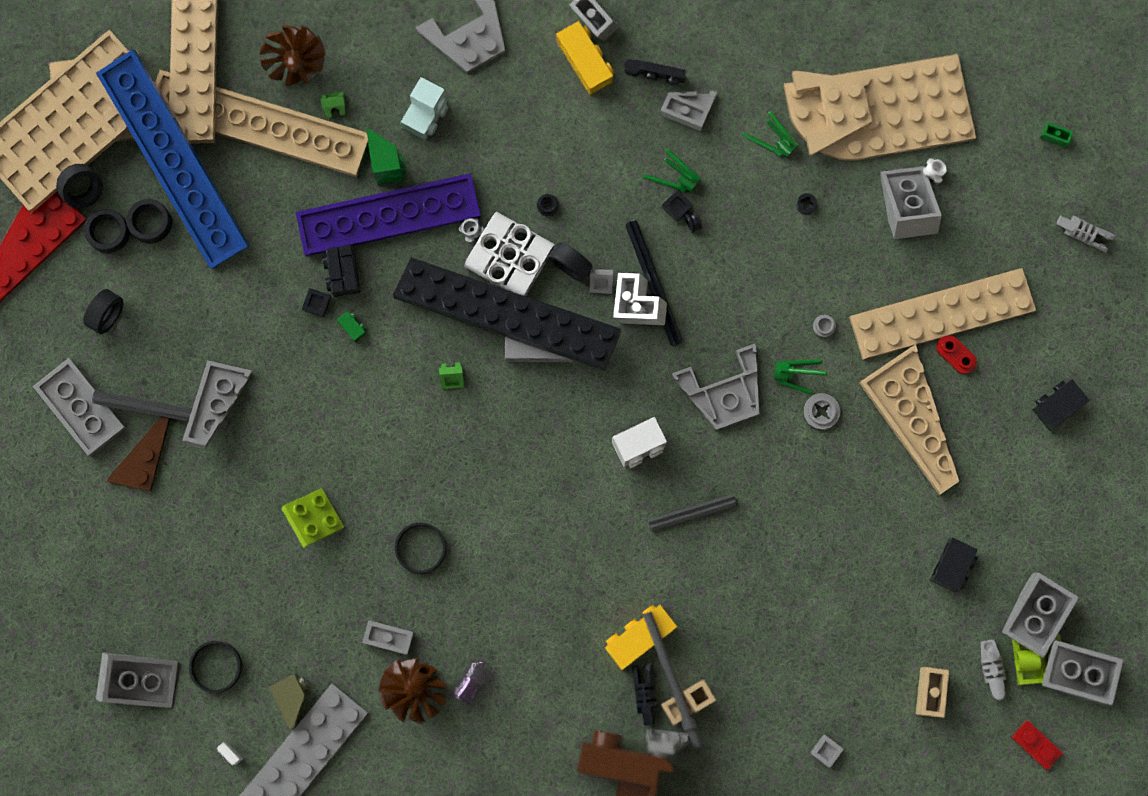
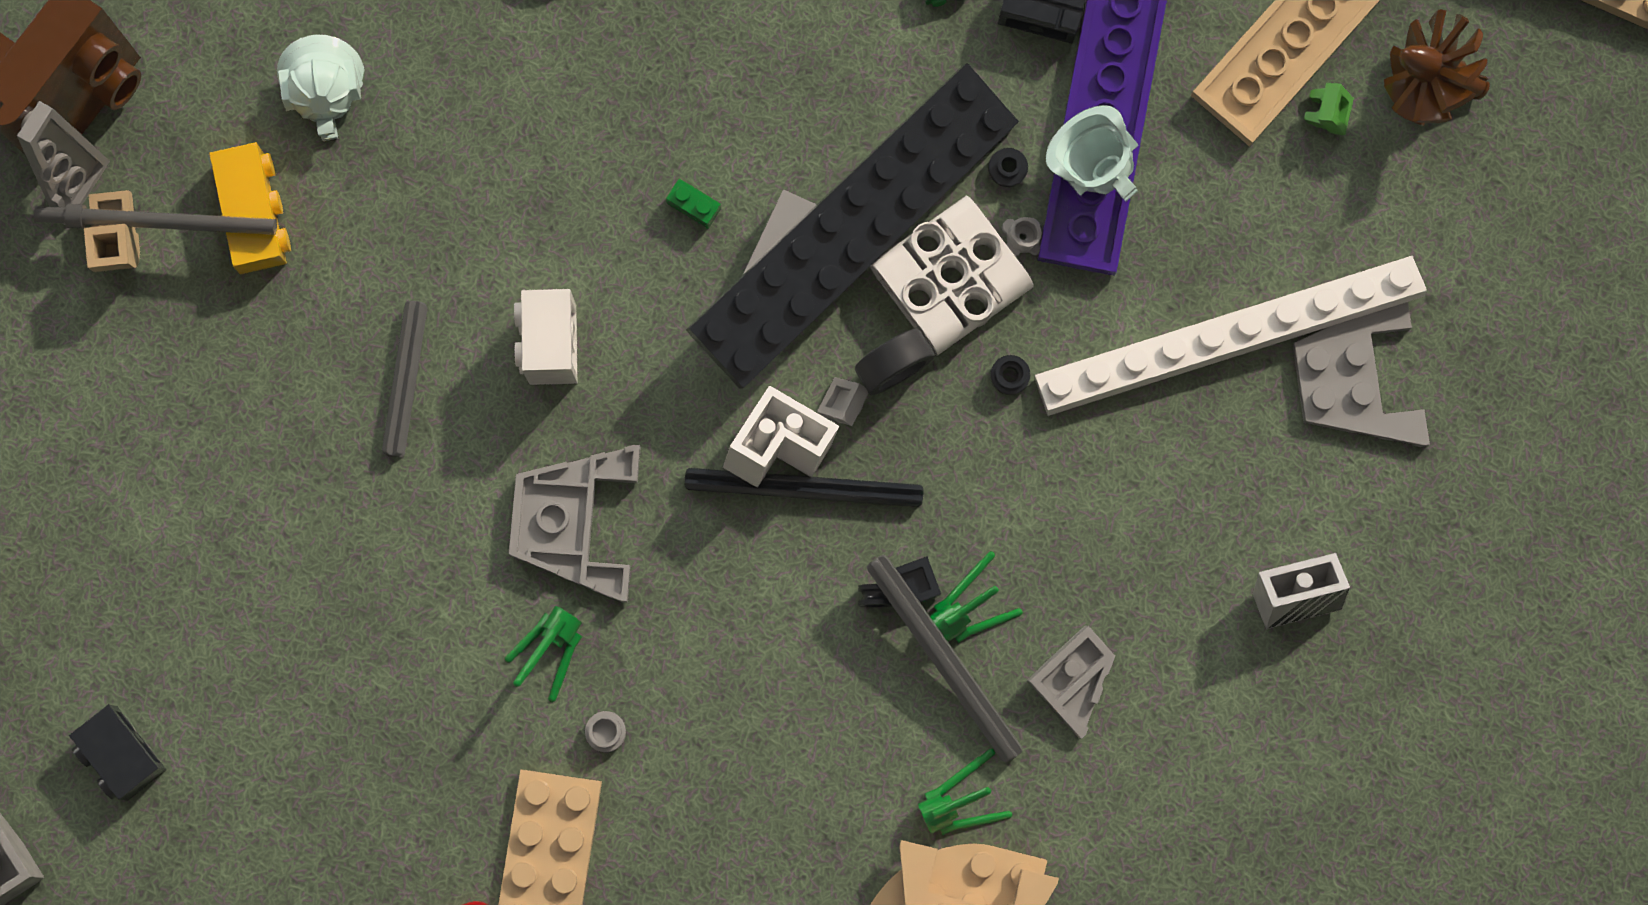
camera: 110 degrees right, 0 degrees up
green slope [366,129,407,185] -> none
light aqua brick [401,77,448,140] -> none
bright green tile [439,362,464,390] -> none
yellow brick [556,21,614,95] -> none
black hinge [624,59,686,85] -> none
black hinge [632,663,658,725] -> none
black bush [796,193,817,215] -> none
light grey gear [804,393,840,430] -> none
tan wing [859,344,959,495] -> none
none -> light aqua helmet [277,35,364,141]
none -> green piece [666,178,721,229]
none -> dark grey axle [867,555,1022,762]
none -> black plate [989,148,1028,187]
none -> white plate [1035,256,1427,416]
none -> light aqua helmet [1046,106,1138,201]

